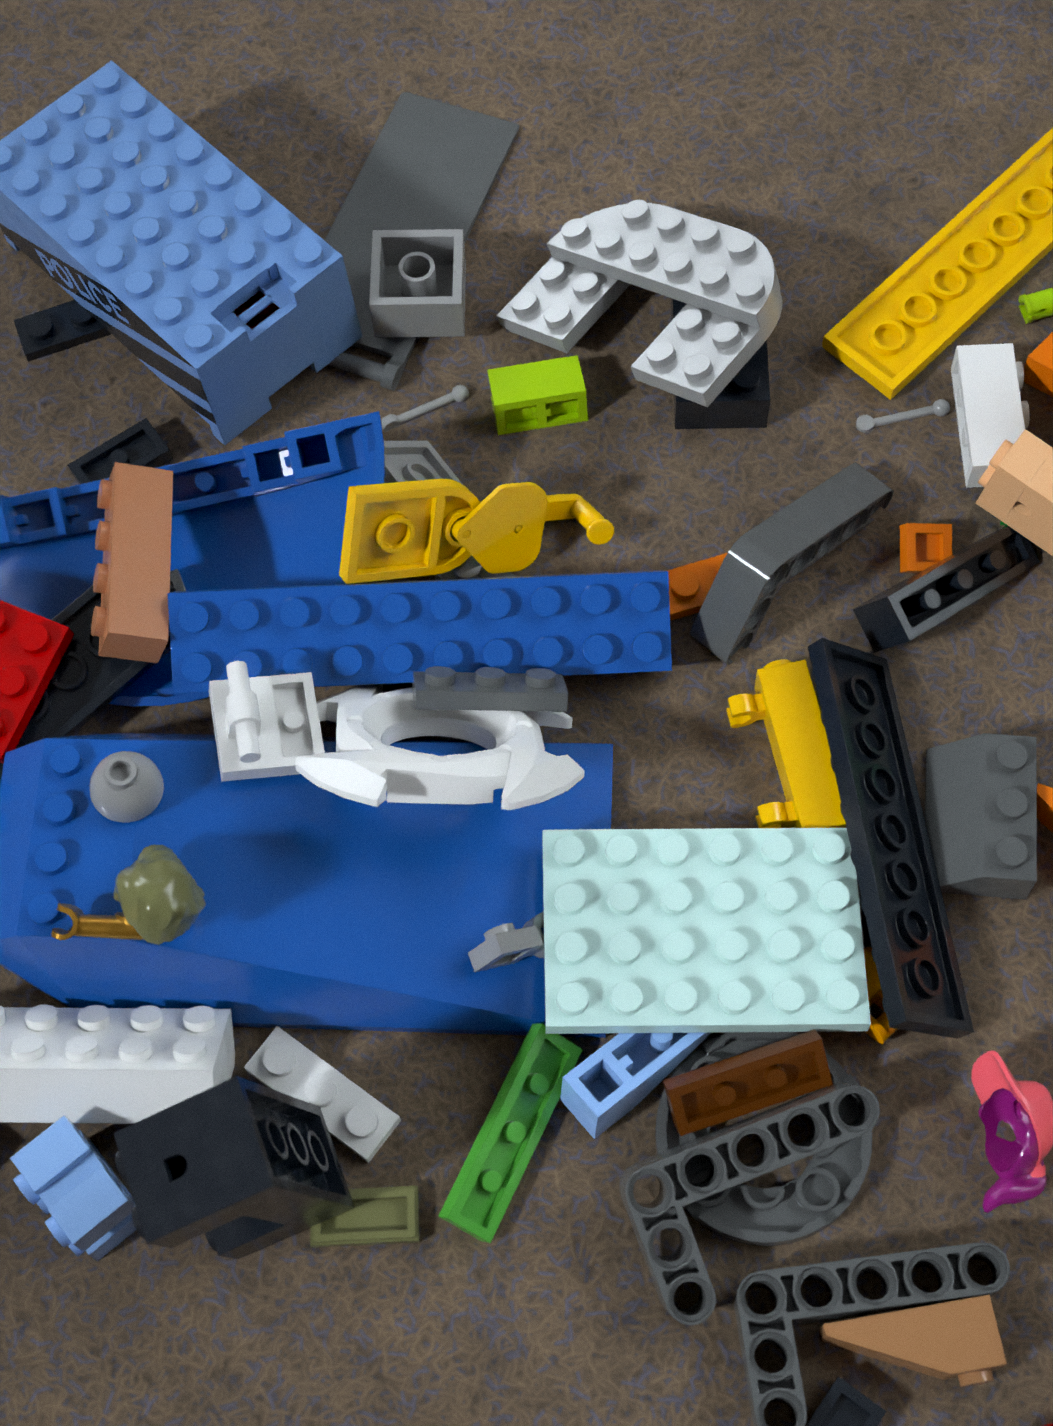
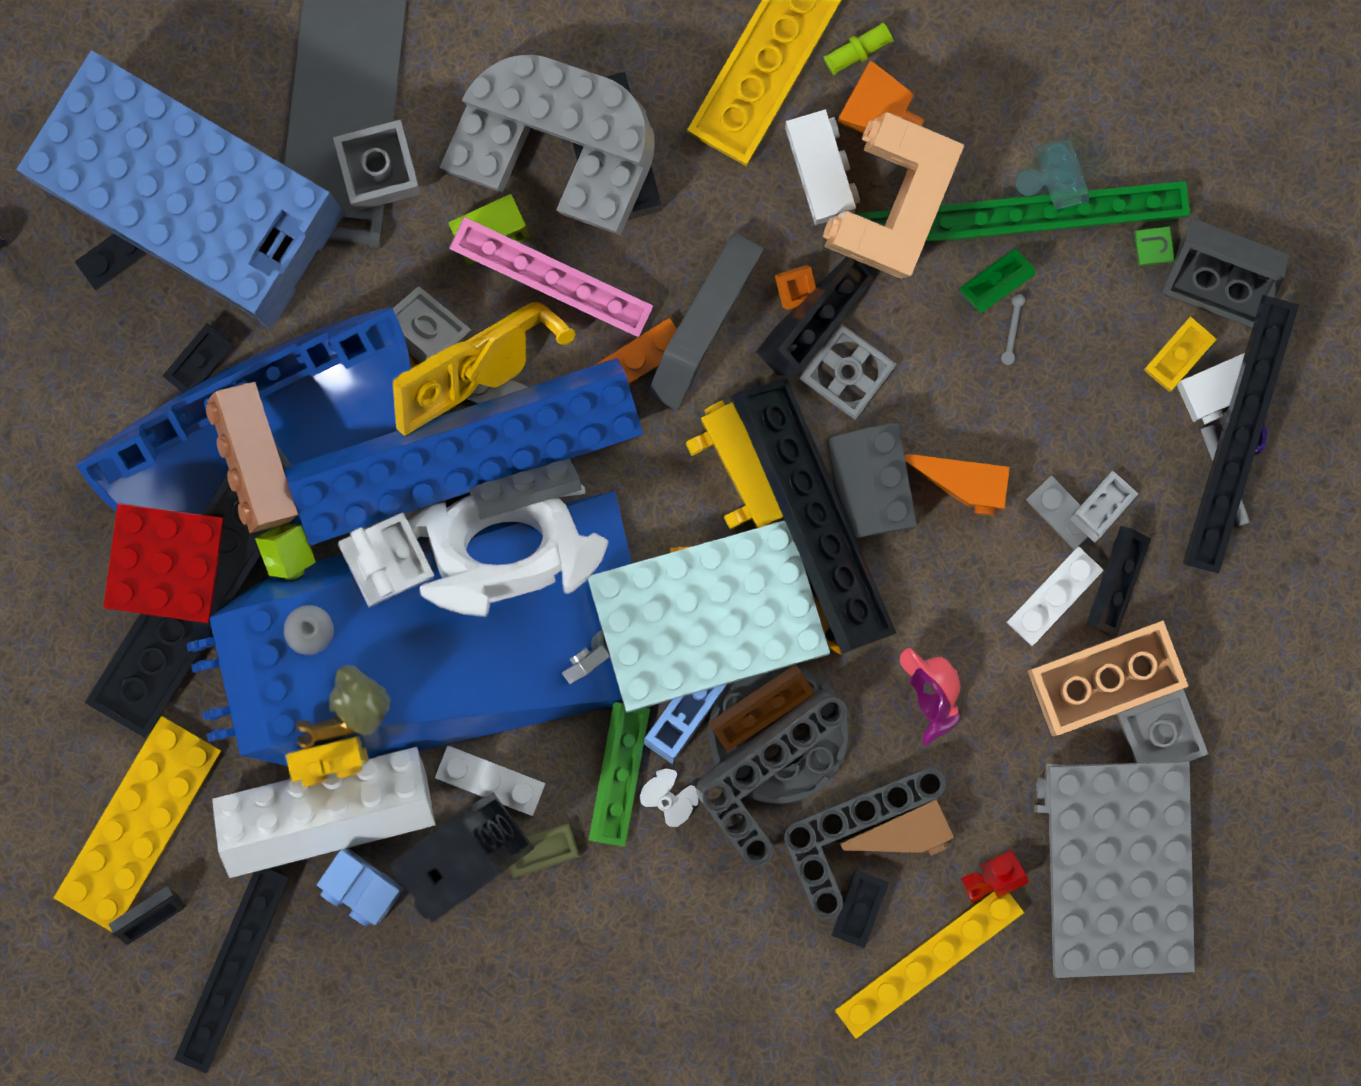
camera: 20 degrees left, 20 degrees up
light grey hinge [381,385,469,432] -> none
light grey hinge [856,399,950,433] -> none
none -> lime brick [255,523,316,580]
none -> yellow plate [286,736,369,787]
none -> bright pink plate [449,217,653,337]
none -> white piece [640,769,698,827]
none -> light grey piece [800,323,897,420]

